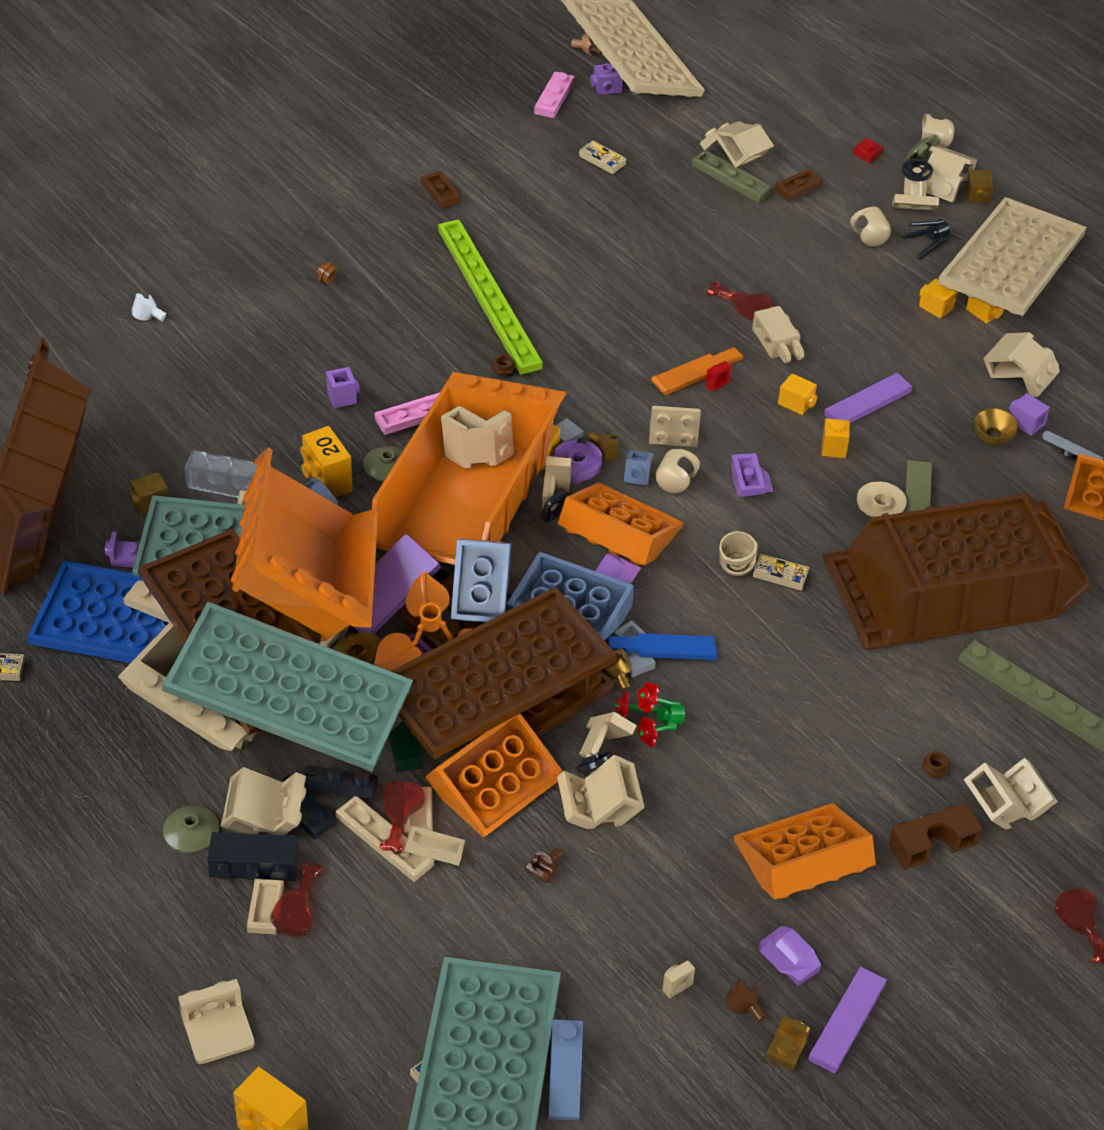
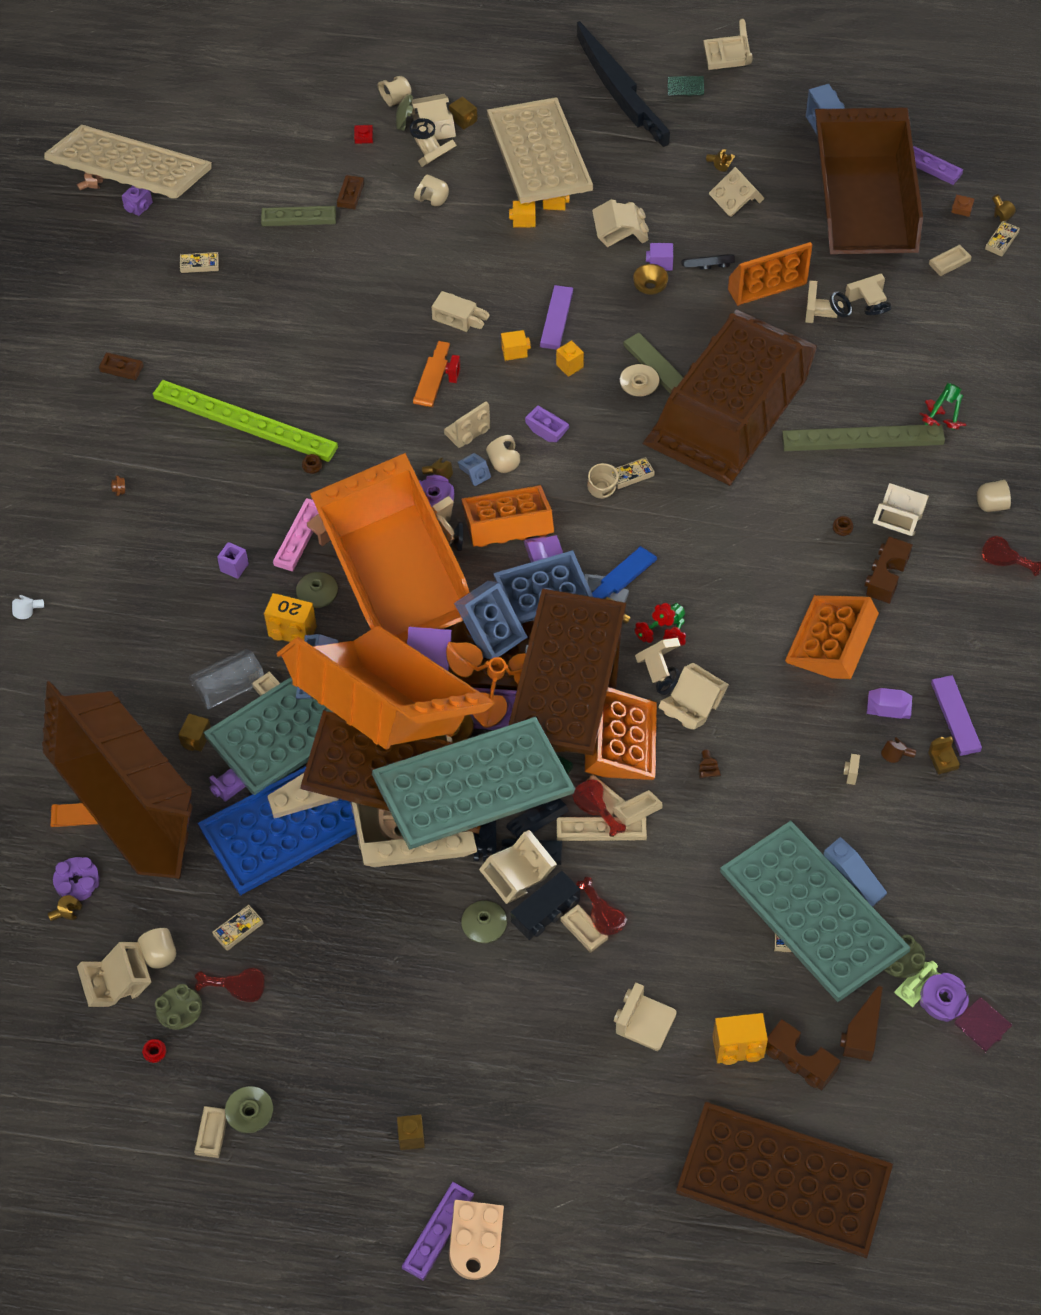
camera: 40 degrees left, 10 degrees up
tan piece [441,406,515,468] -> none
bright pink plate [534,72,574,118] -> none
tan piece [700,121,774,168] -> none
clear red piece [707,281,772,321] -> none
black plant [902,218,950,259] -> none
none -> black hinge [474,820,497,861]

